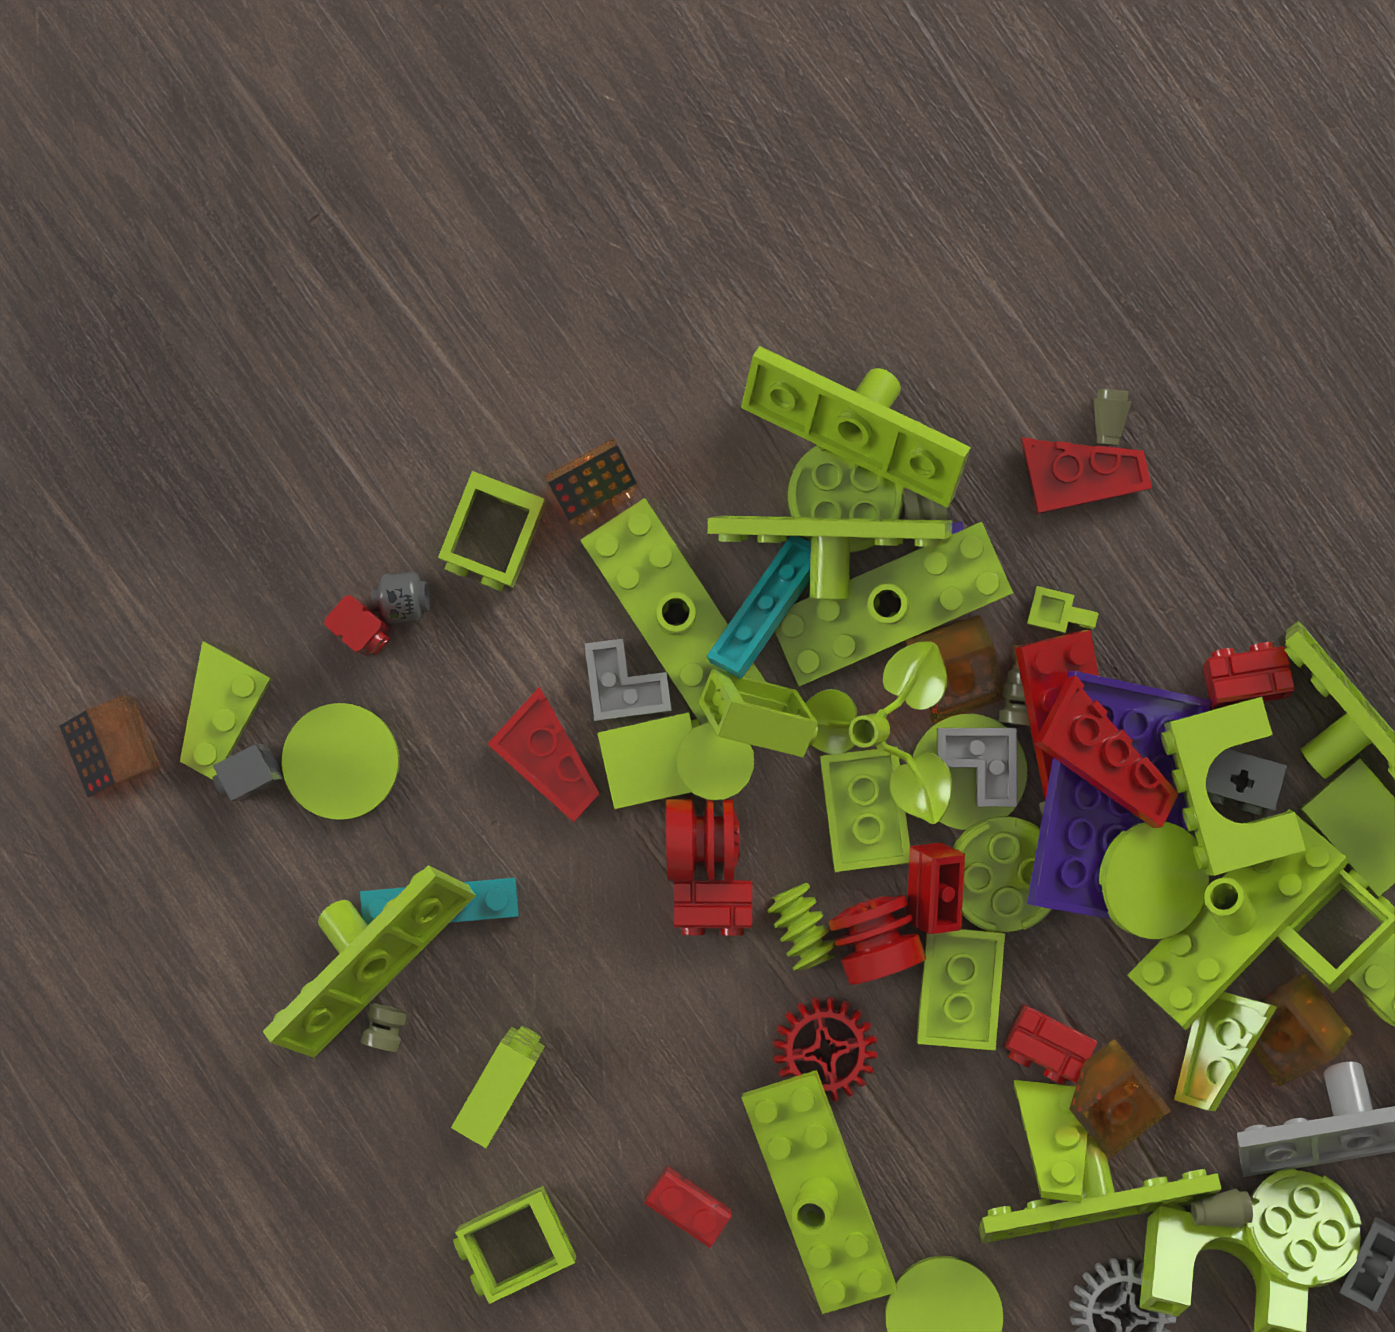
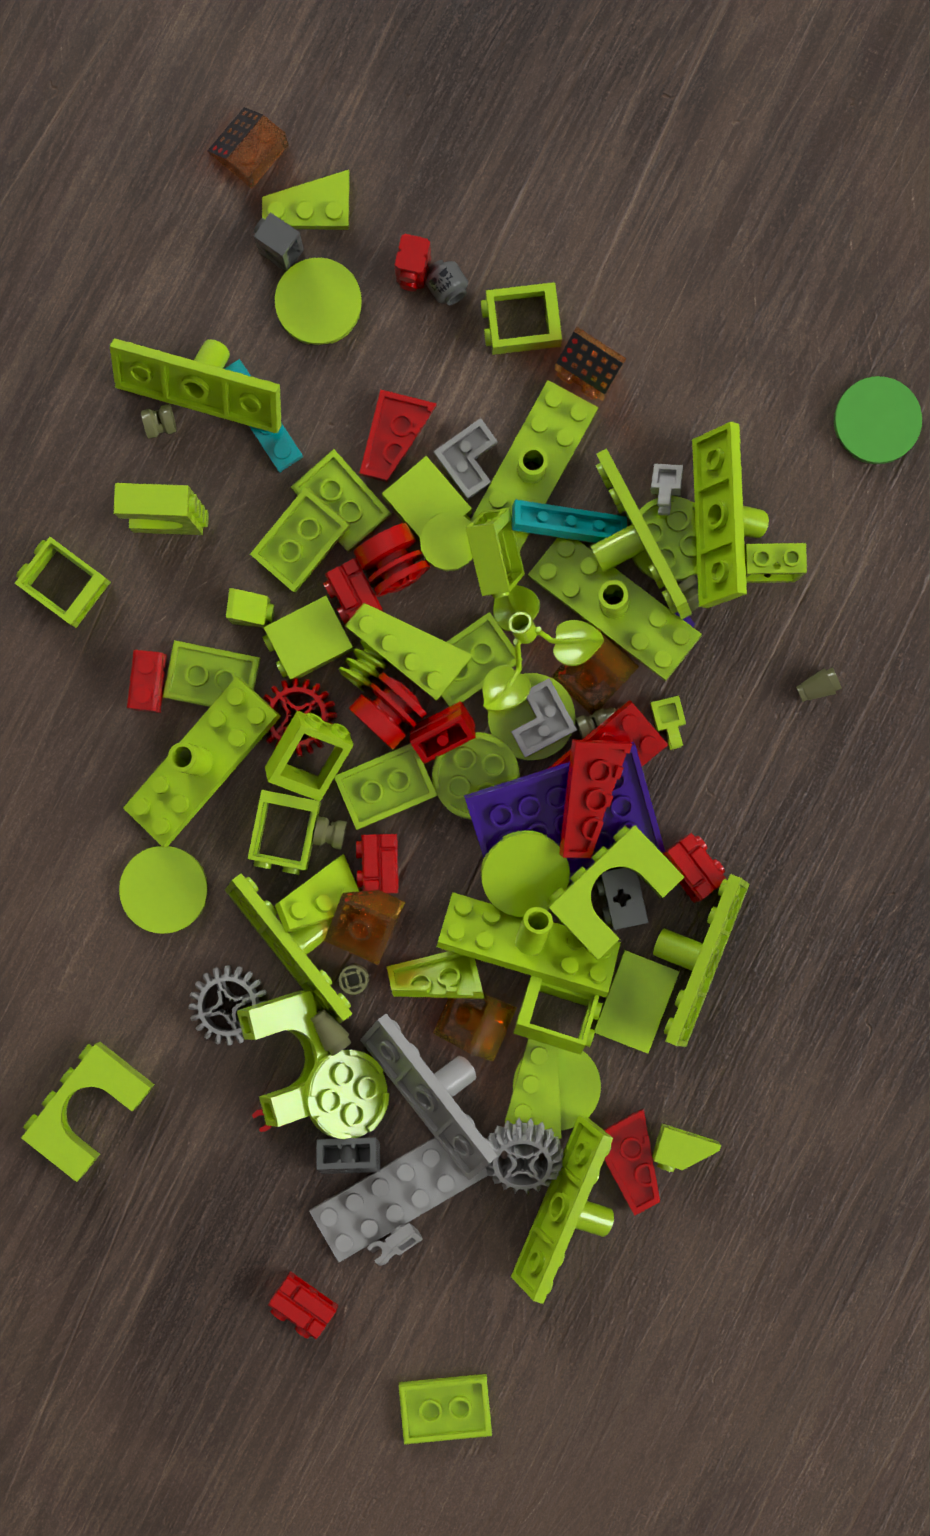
camera: 60 degrees right, 0 degrees up
red wing [1020,437,1152,514] -> none
none -> lime tile [162,640,261,707]
none -> lime slope [226,588,274,628]
none -> lime window [247,790,321,875]
none -> lime plate [250,487,351,592]
none -> lime brick [262,596,354,681]
none -> lime window [265,711,353,801]
none -> lime tile [291,449,392,553]
none -> olive wheel [313,816,347,850]
none -> olive wheel [339,964,369,995]
none -> lime wing [345,603,473,701]
none -> light grey plate [651,464,683,515]
none -> lime window [745,543,807,583]
none -> bright green tile [834,376,922,464]

